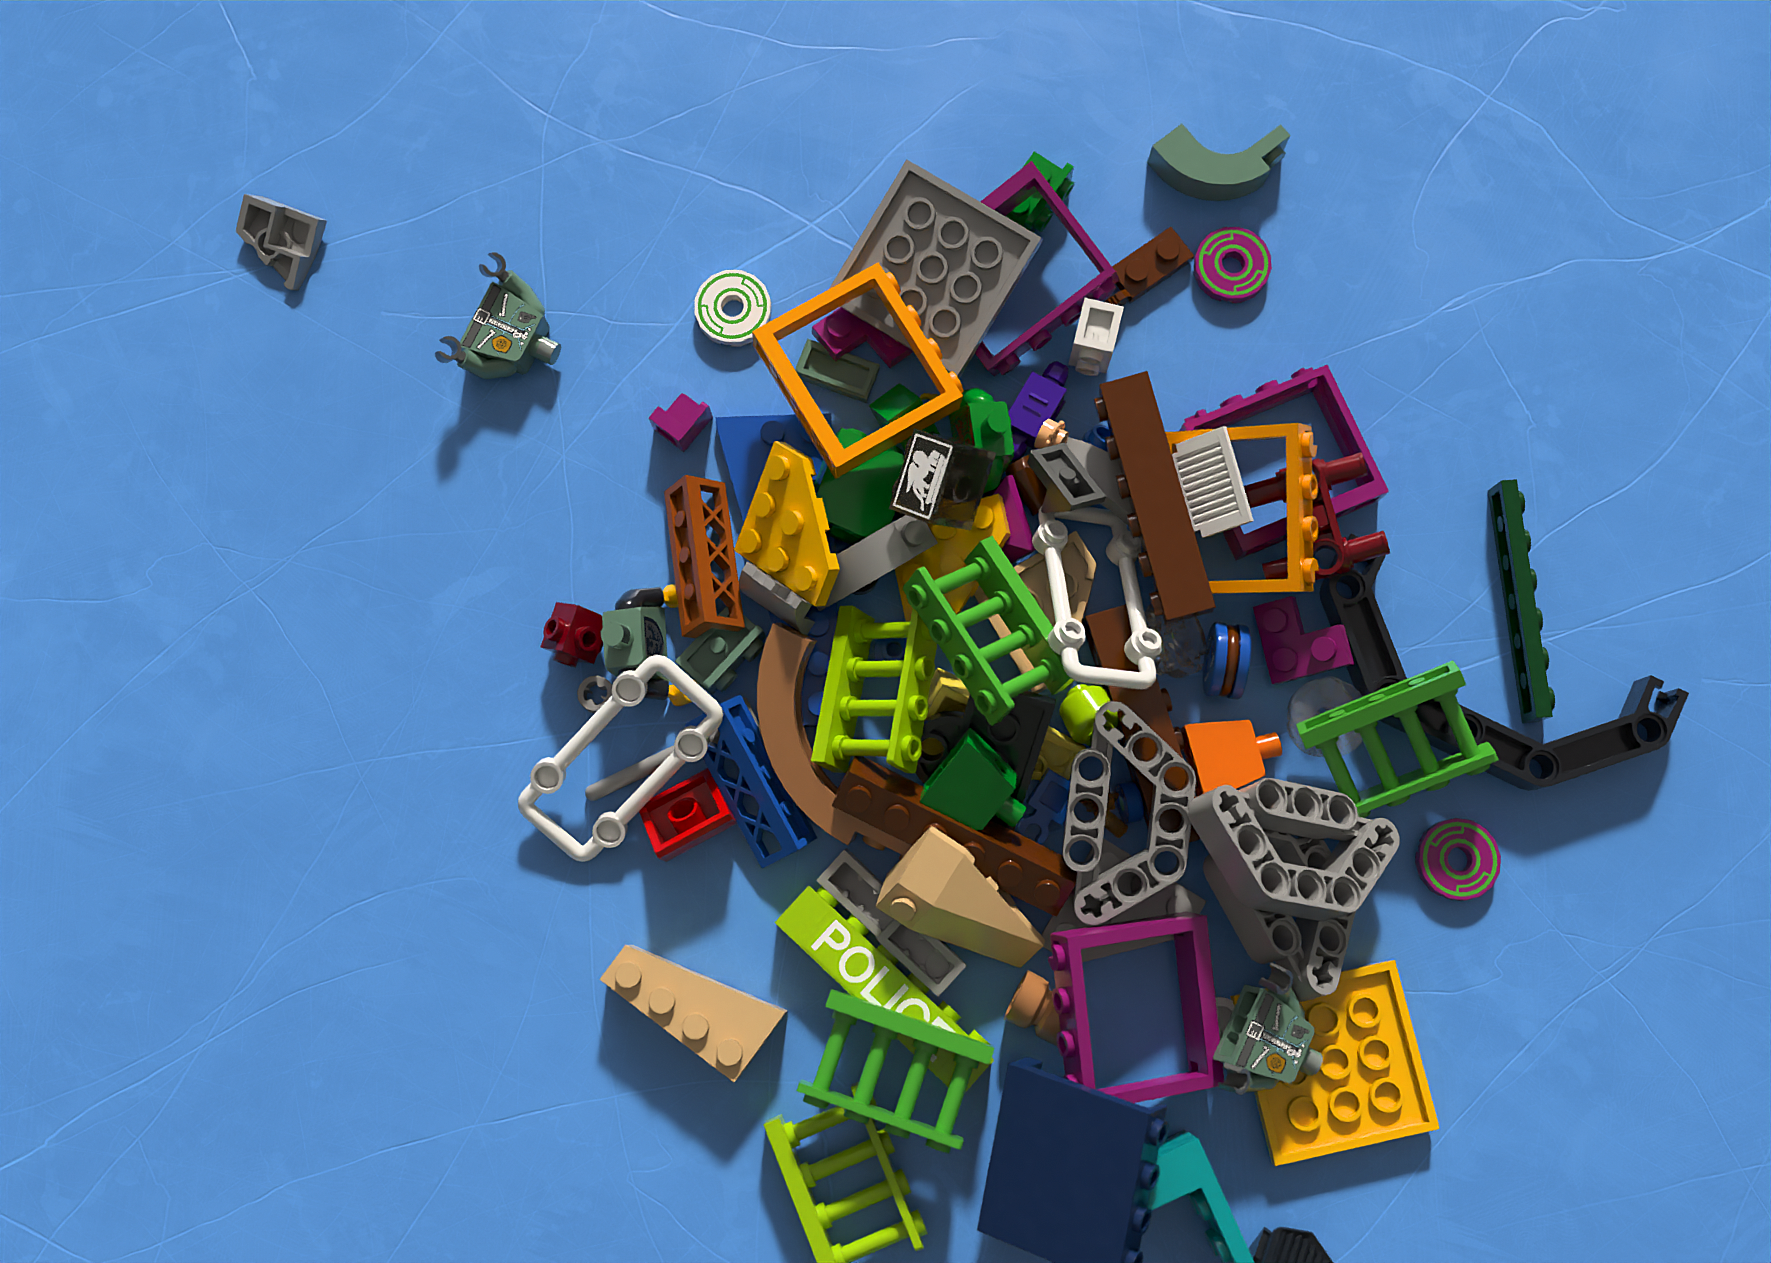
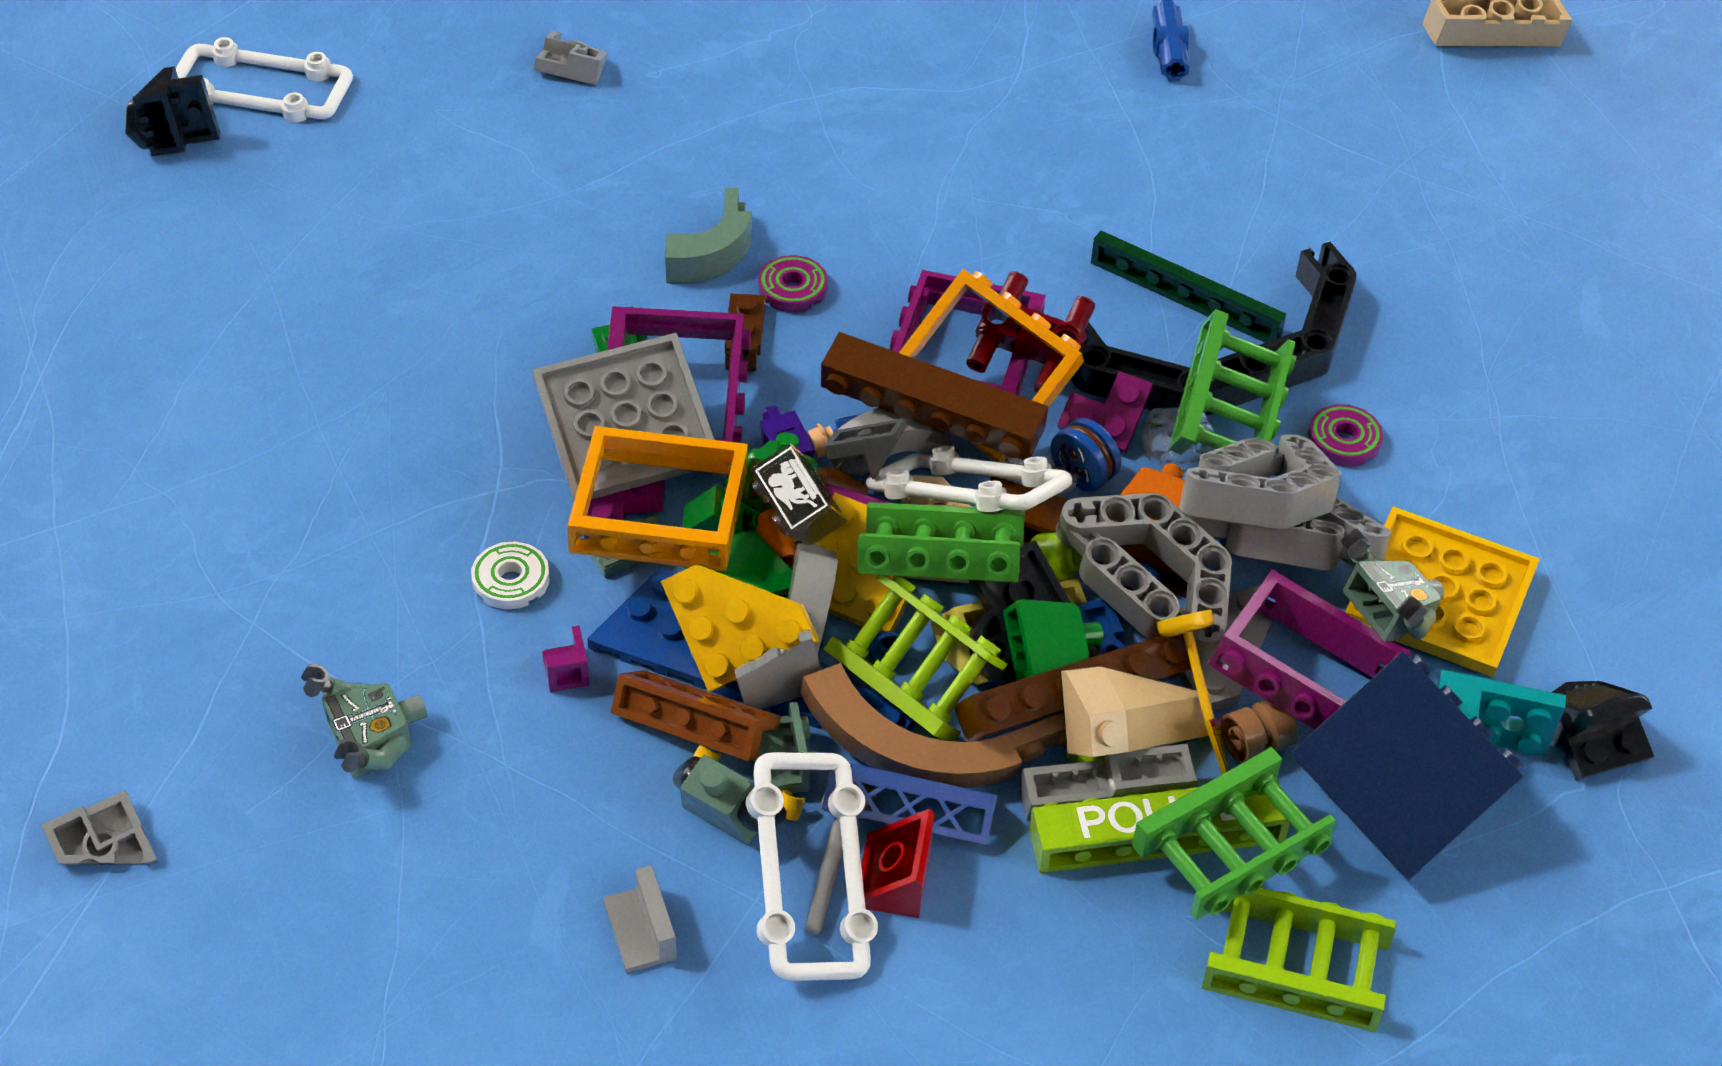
camera: 55 degrees left, 30 degrees down
dark red brick [540,602,603,668] -> none
light grey bush [577,675,612,714] -> none
tan wedge [600,945,788,1082] -> none
white bracket [1069,298,1124,376] -> none
white window [1172,426,1254,538] -> none
none -> light grey panel [603,865,677,974]
none -> yellow piece [1156,609,1229,774]

